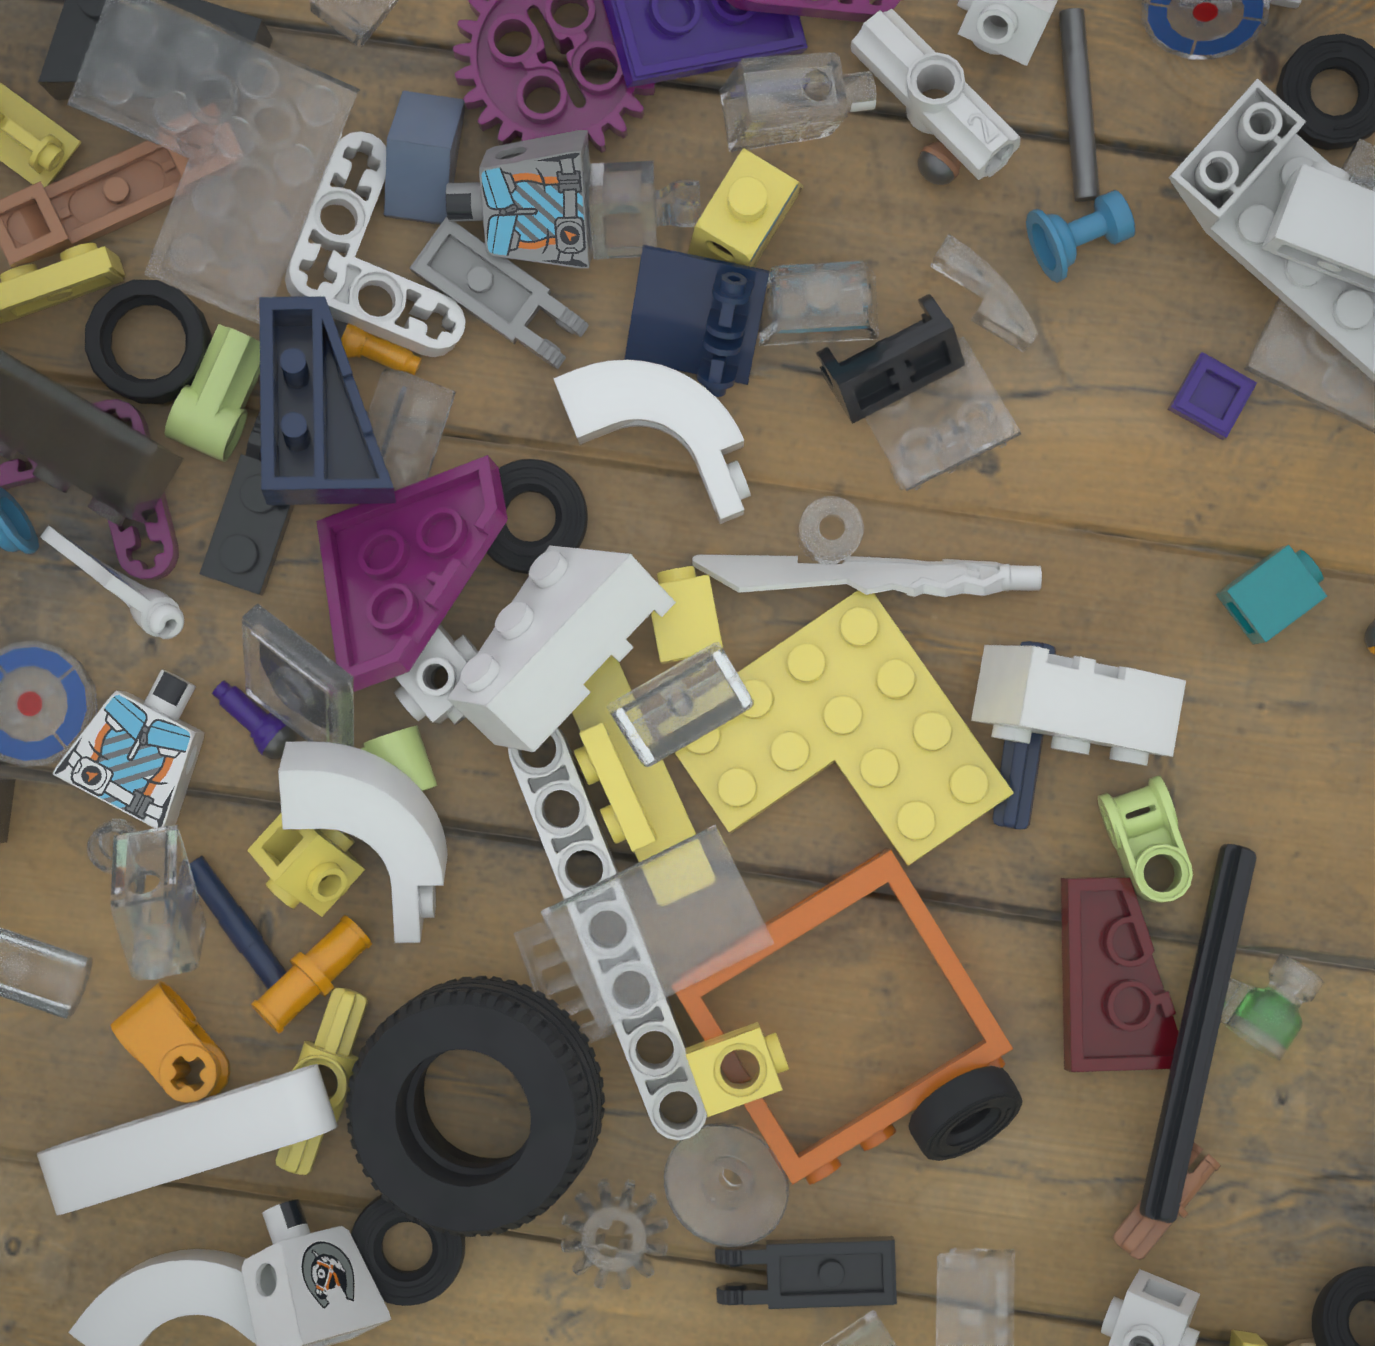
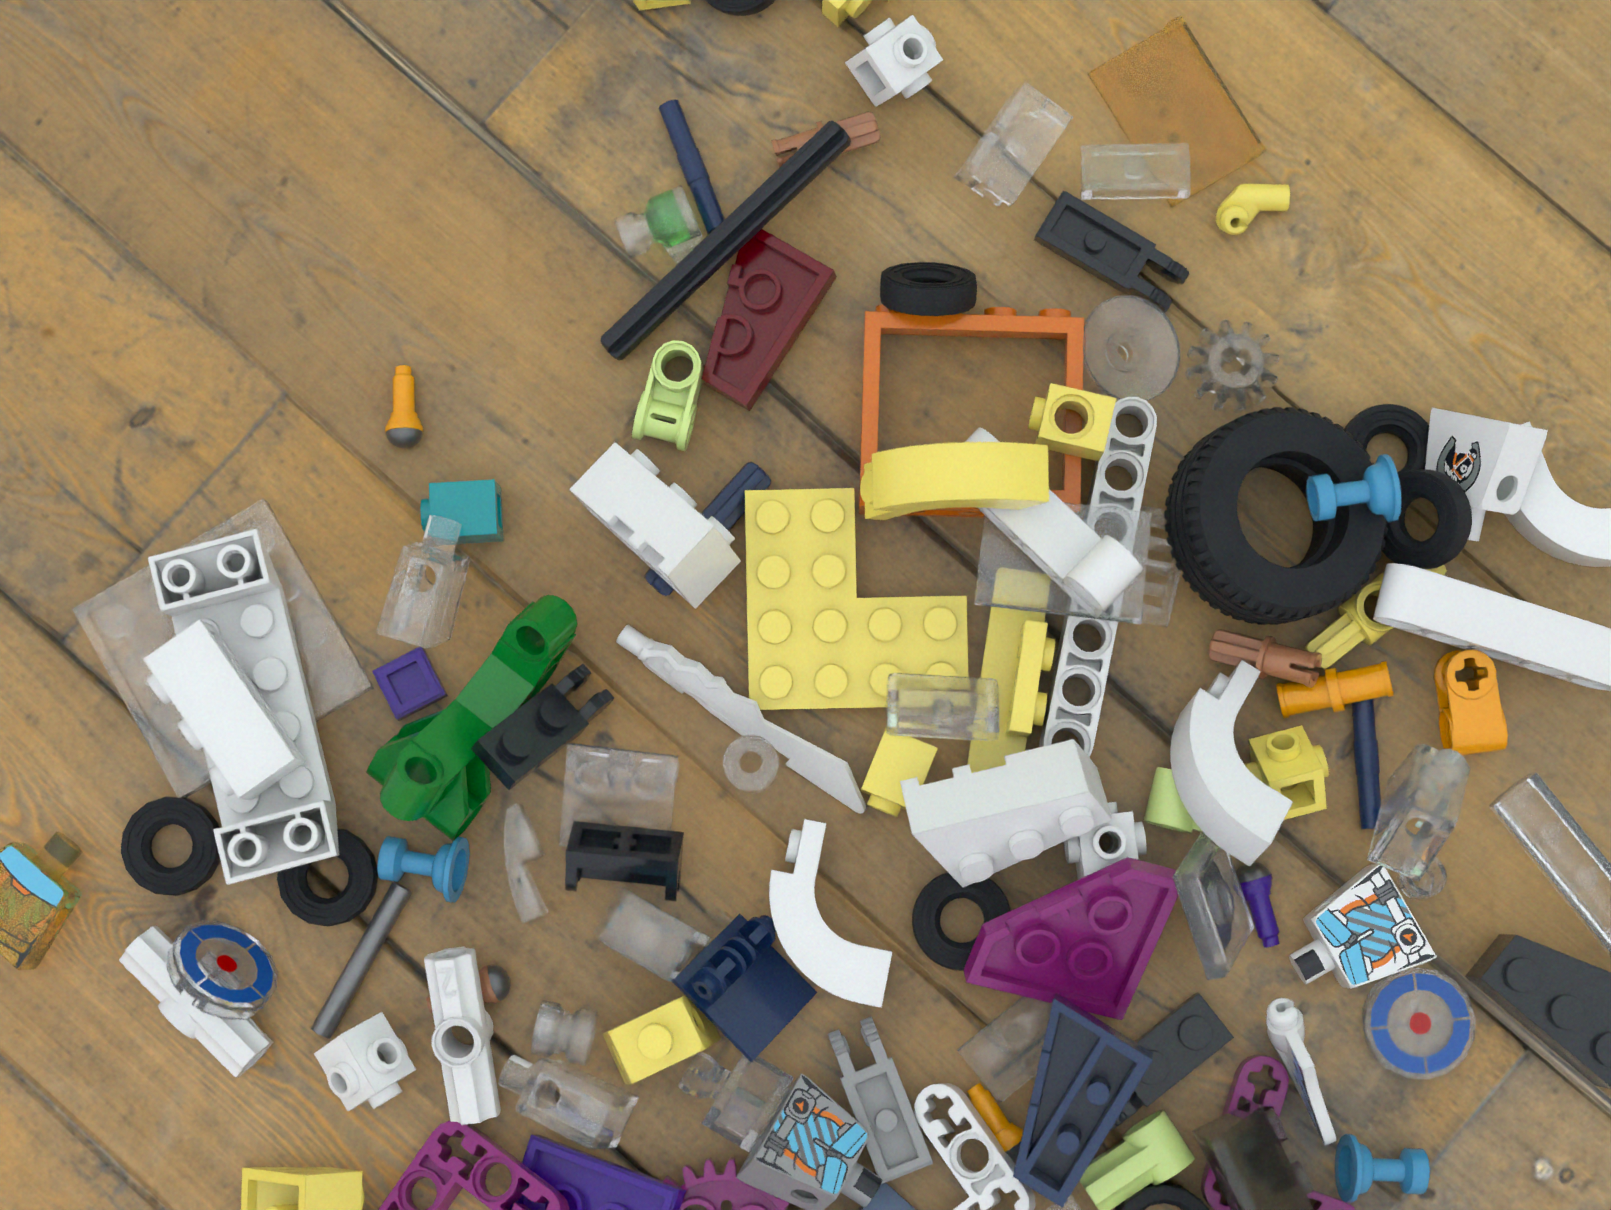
camera: 145 degrees left, 5 degrees down
none -> black tyre [277,828,378,926]
none -> green connector [366,595,578,841]
none -> clear torso [376,515,470,649]
none -> black hinge [471,664,615,790]
none -> clear wheel [531,1000,598,1066]
none -> dark blue piece [659,100,725,235]
none -> light yellow arch [860,442,1049,520]
none -> white beam [965,427,1143,618]
none -> nougat axle [1209,629,1322,688]
none -> dark azure piece [1306,454,1401,522]
none -> black tyre [1381,469,1472,569]

